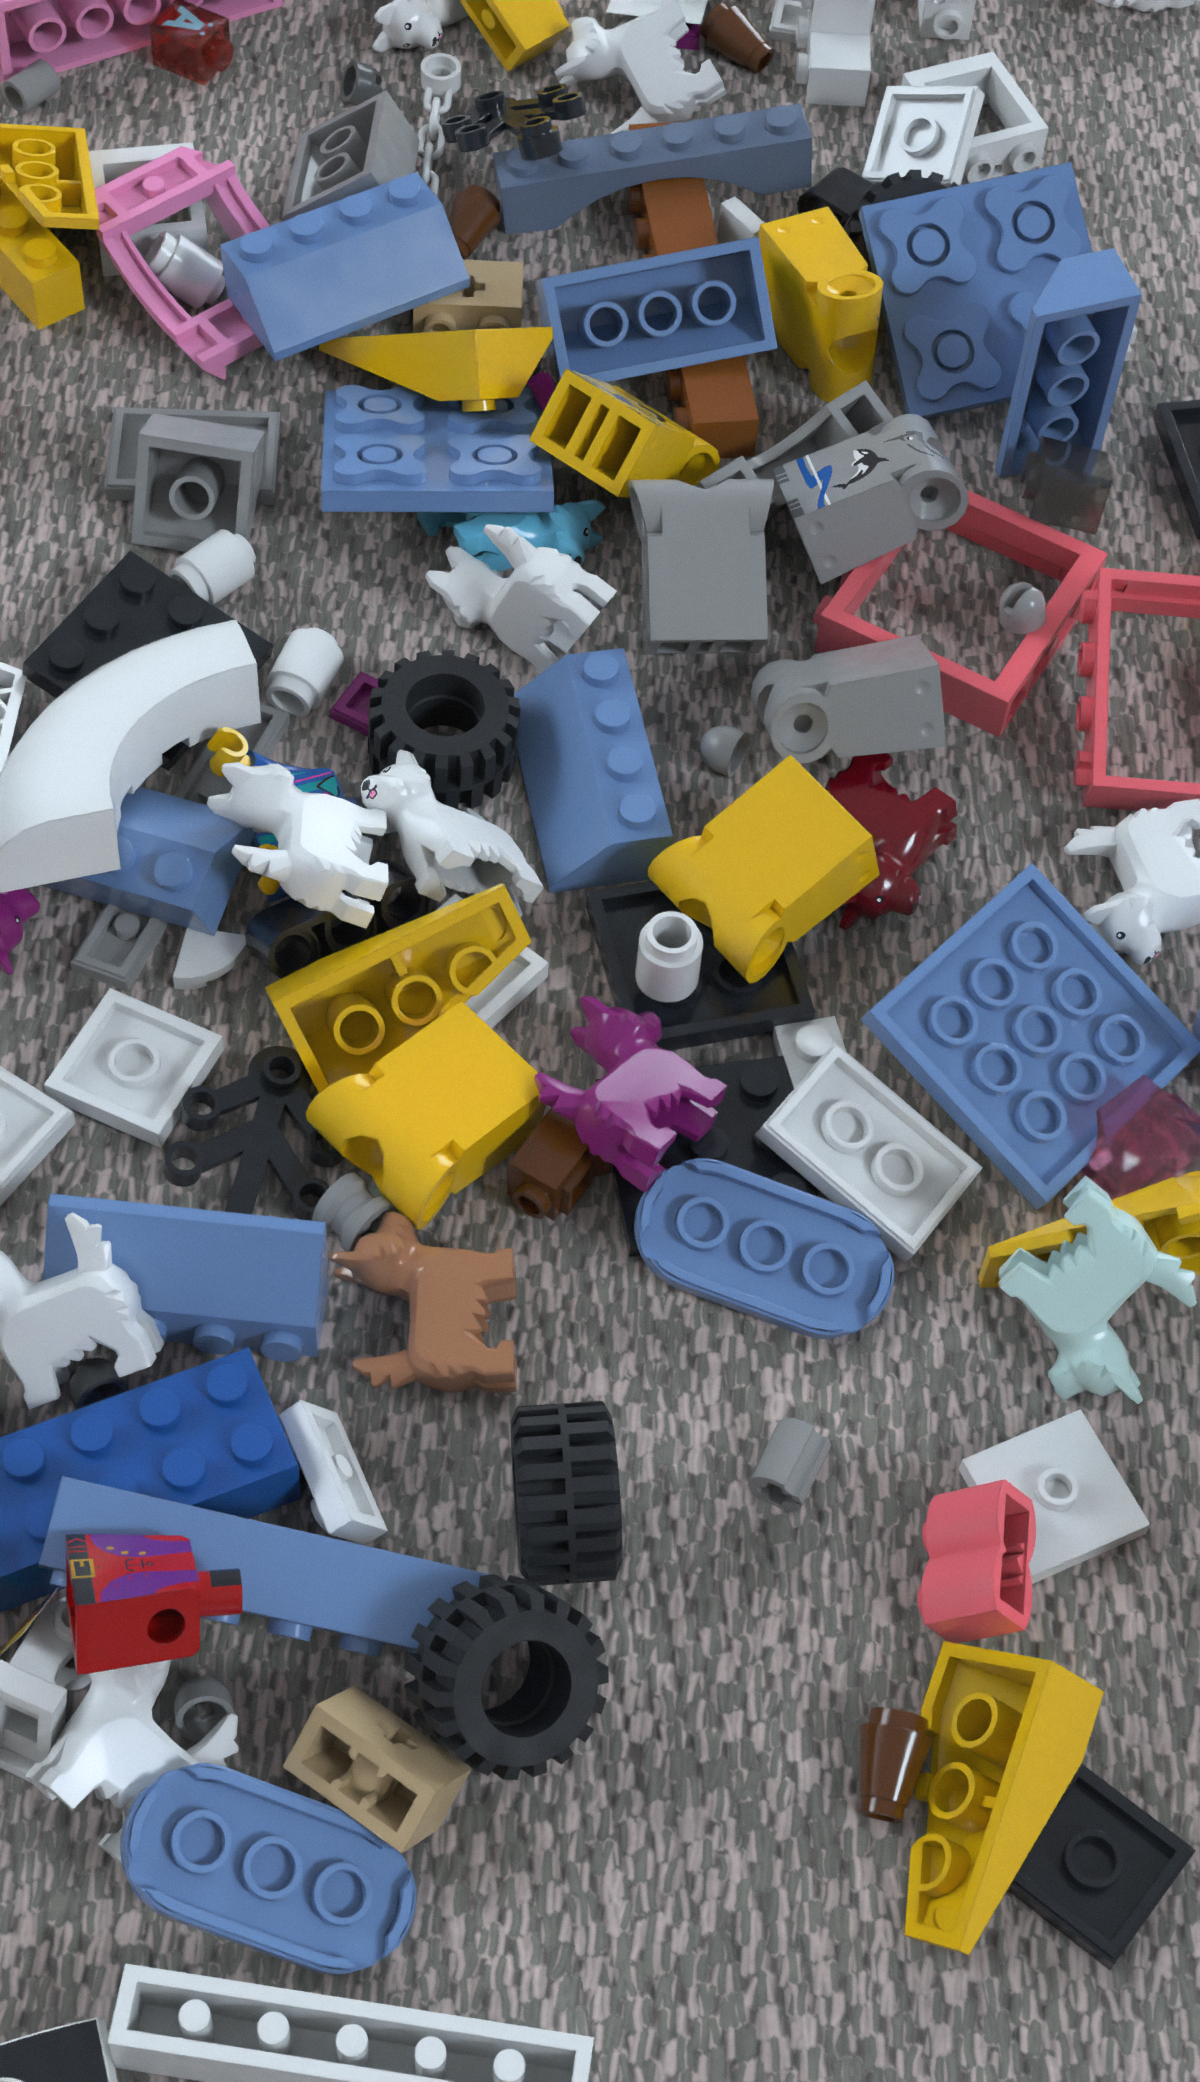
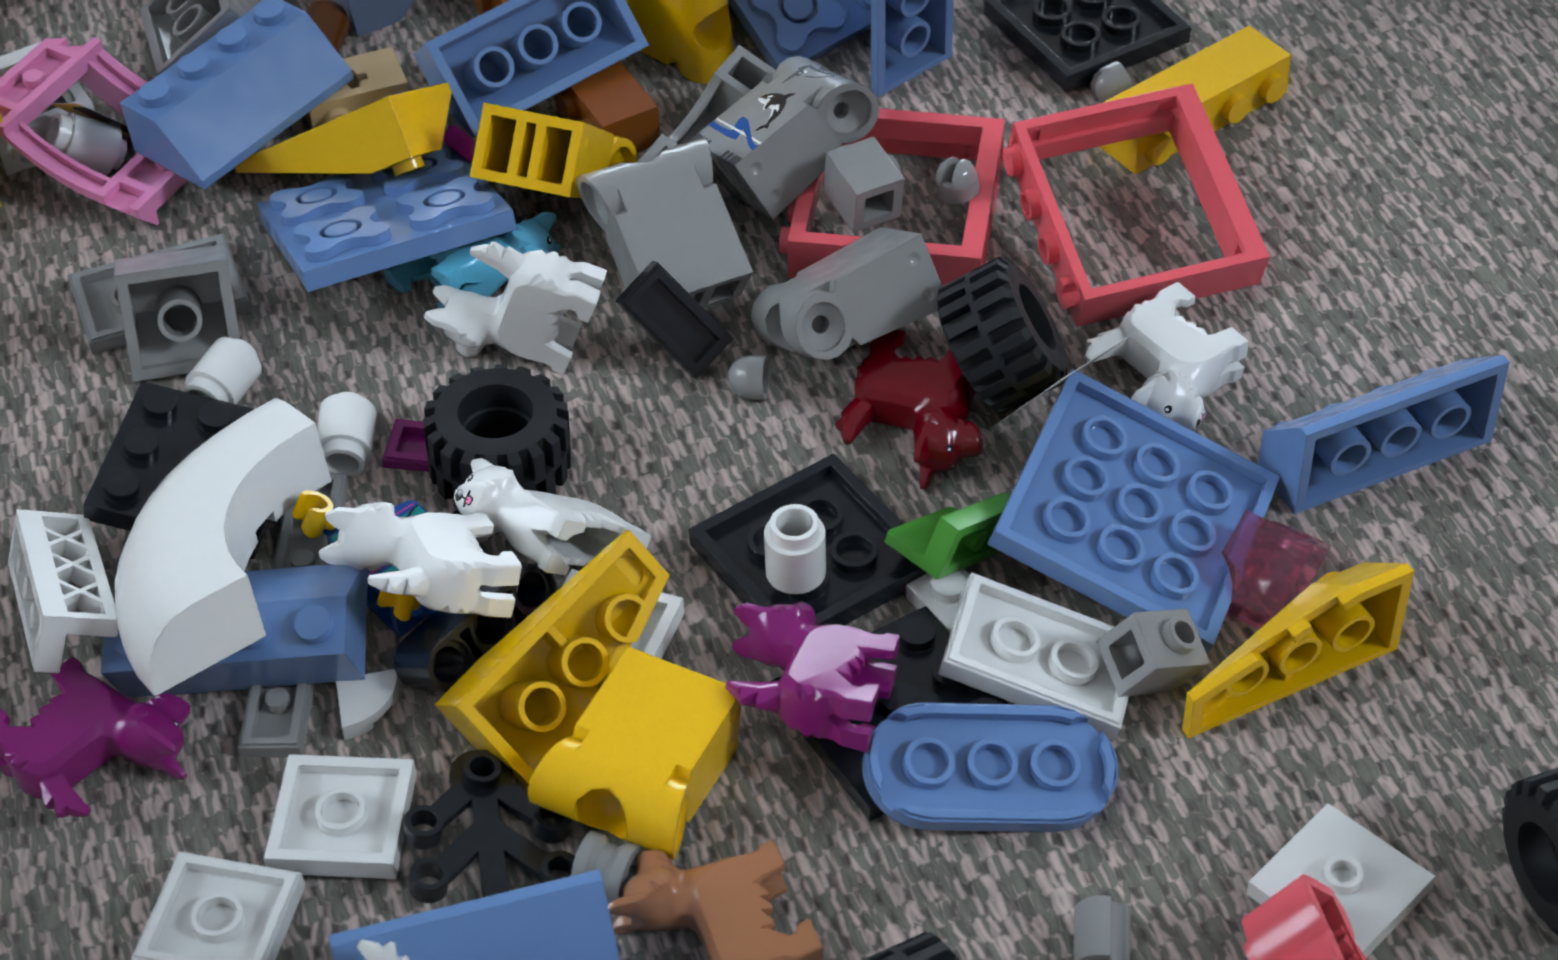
camera: 15 degrees left, 10 degrees down
reddish brown window [507,1107,612,1221] -> none
medium blue slope [514,648,673,893] -> none
yellow piece [647,754,880,983] -> none
light aqua animal [998,1175,1197,1404] -> none
clear smoke brick [1019,436,1113,535] -> none
none -> sticker [52,103,130,137]
none -> black tile [615,261,734,379]
none -> light grey brick [823,136,905,233]
none -> bright green panel [884,492,1010,580]
none -> black tyre [937,256,1068,414]
none -> white sticker [990,329,1140,429]
none -> light grey brick [1096,609,1211,697]

